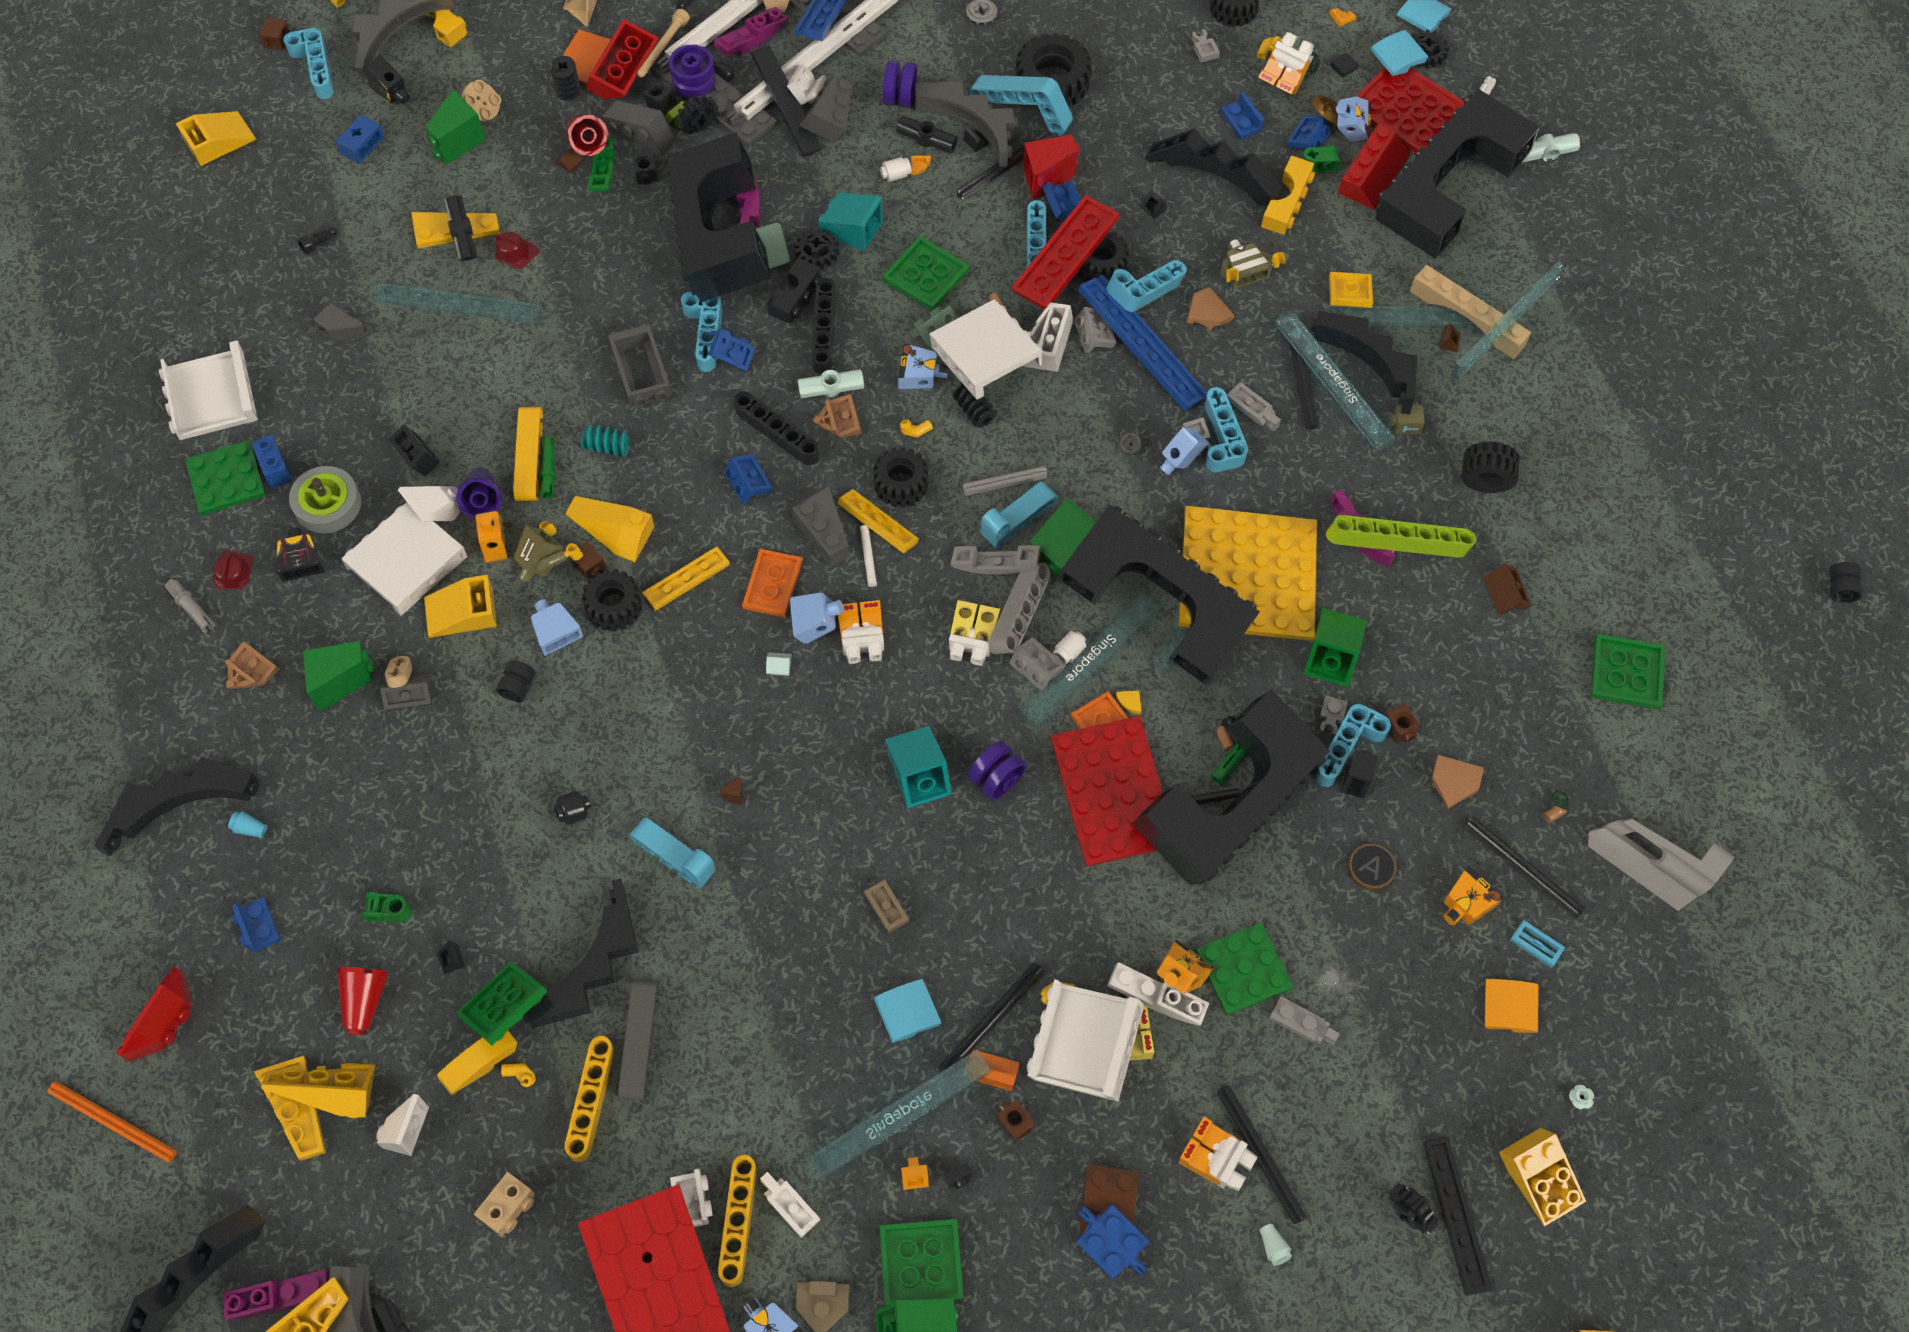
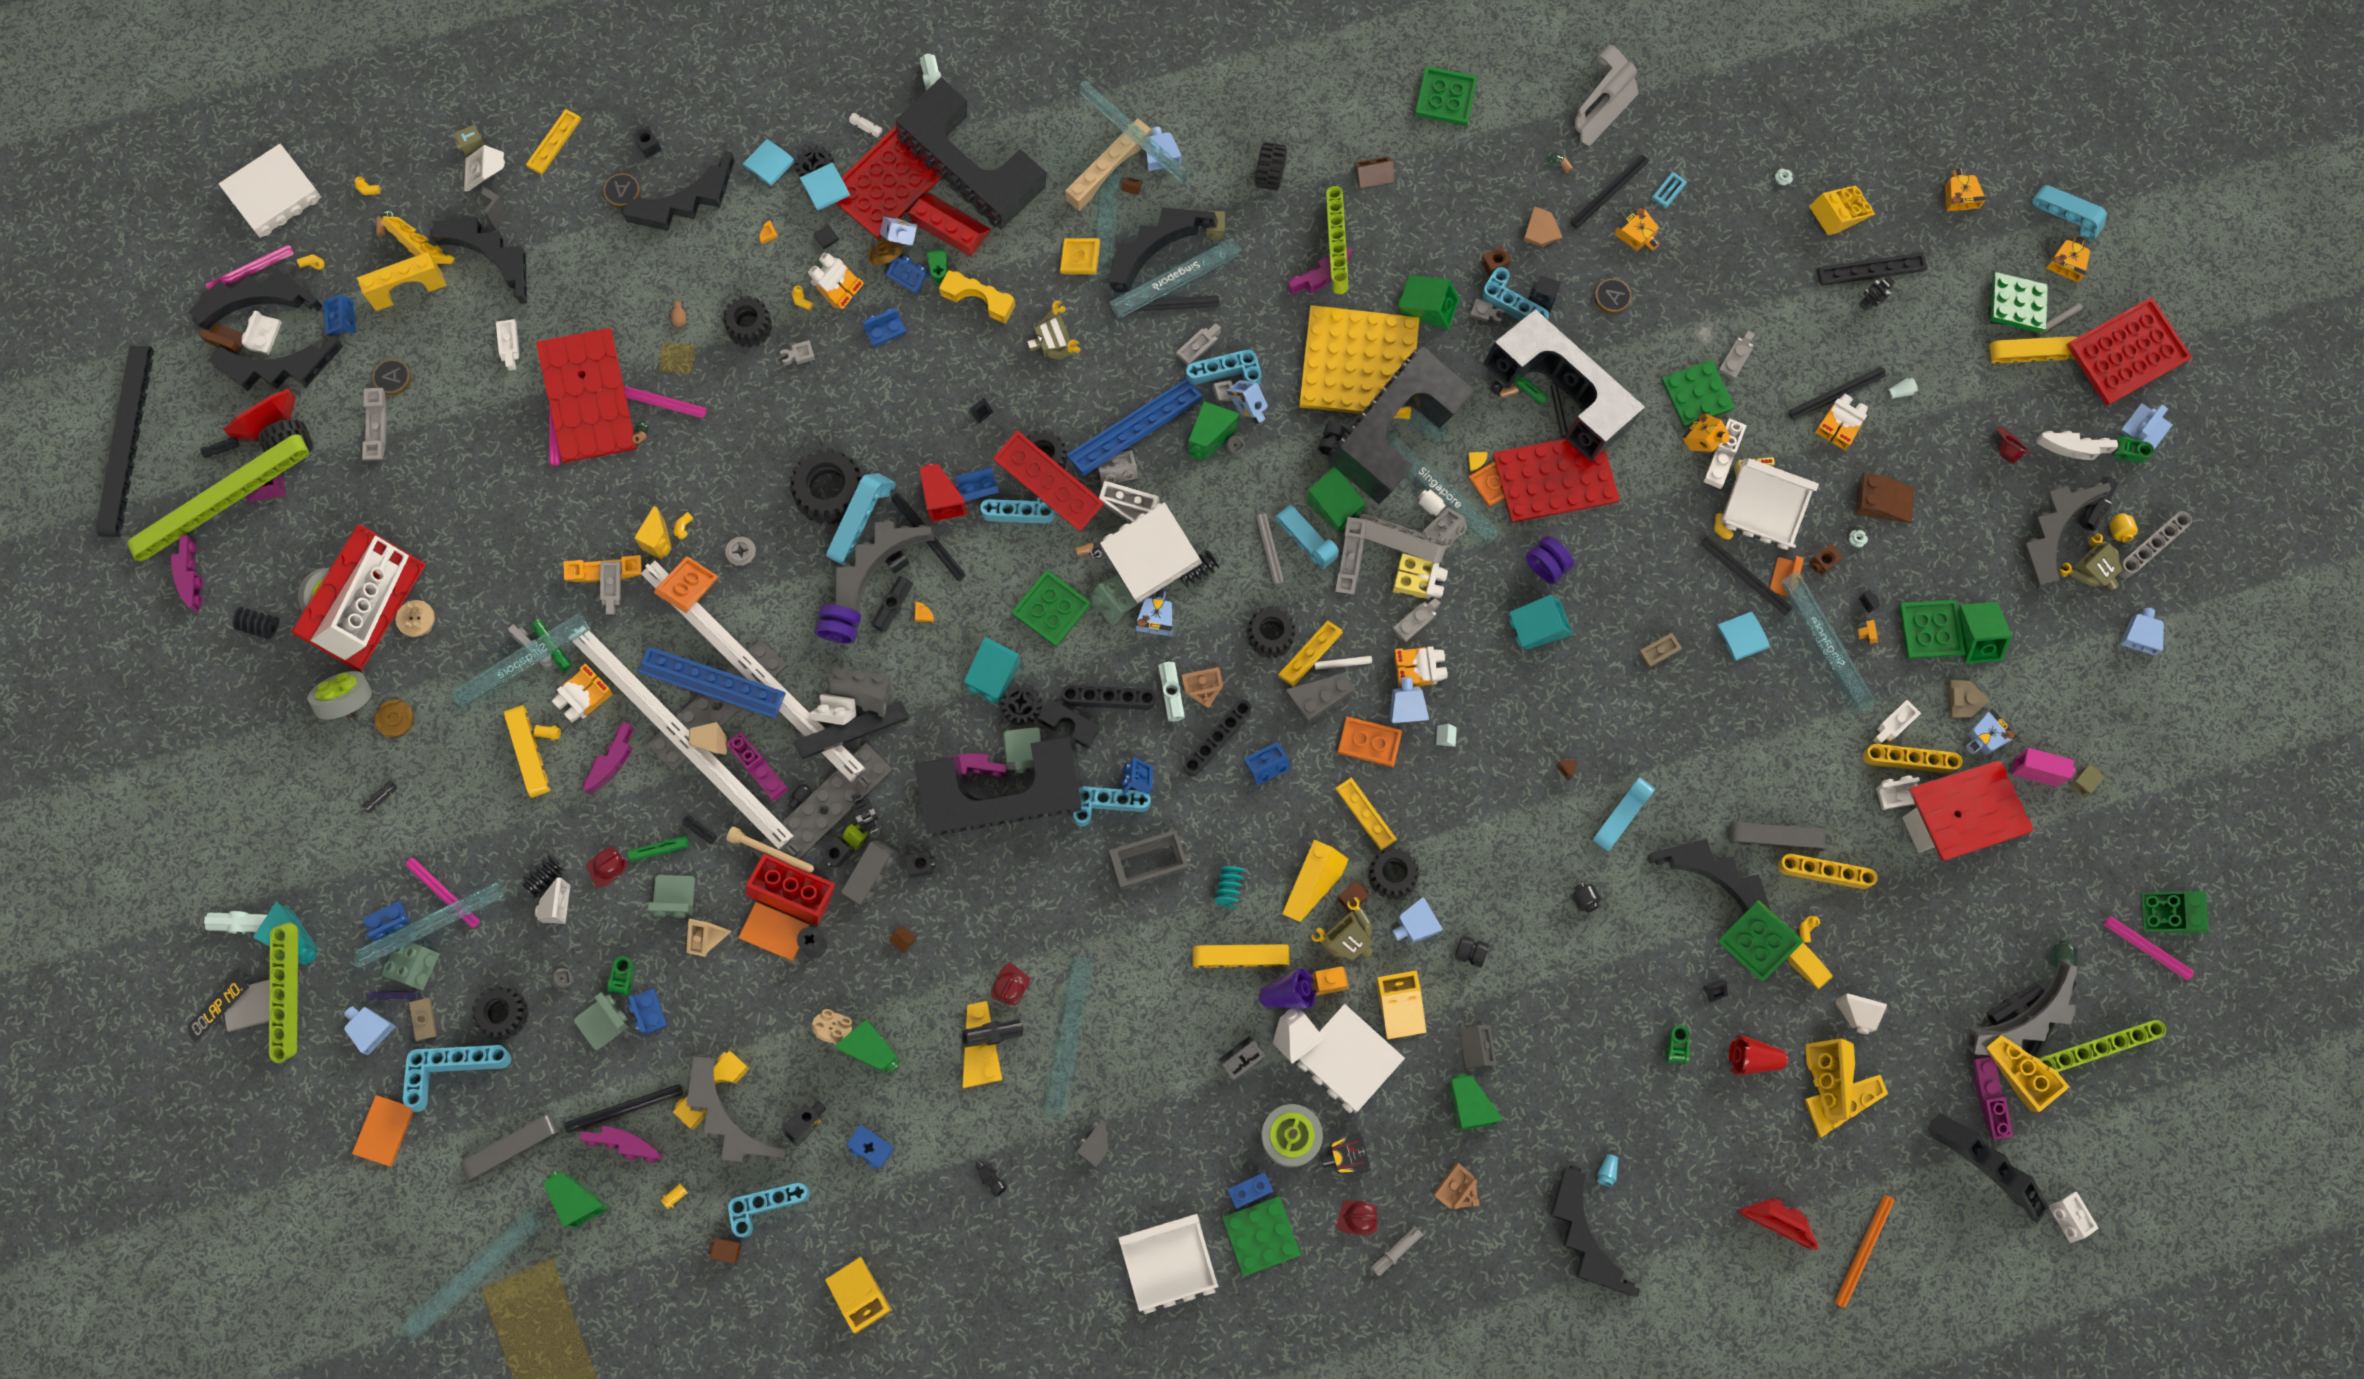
camera: 90 degrees left, 10 degrees up
blue bracket [231,897,282,953] -> none
tan beam [385,656,412,688] -> none
tan brick [474,1172,535,1237] -> none
green pin [539,436,556,499] -> none
red cone [566,114,608,156] -> none
green slope [588,137,615,191] -> none
dark purple wheel [669,44,715,97] -> none
white brick [880,157,911,182] -> none
yellow arm [900,420,933,438] -> none
blue plate [1076,1203,1150,1279] -> none
medium azure beam [1107,260,1187,312] -> none
black arch [1145,128,1282,206] -> none
medium nougat slope [1186,287,1235,331] -> none
light orange slope [1485,979,1539,1033] -> none
none -> light blue torso [1146,127,1181,171]
none -> green slope [1188,402,1239,460]
none -> light grey hinge [1393,598,1441,643]
none -> light aqua plate [1849,530,1868,547]

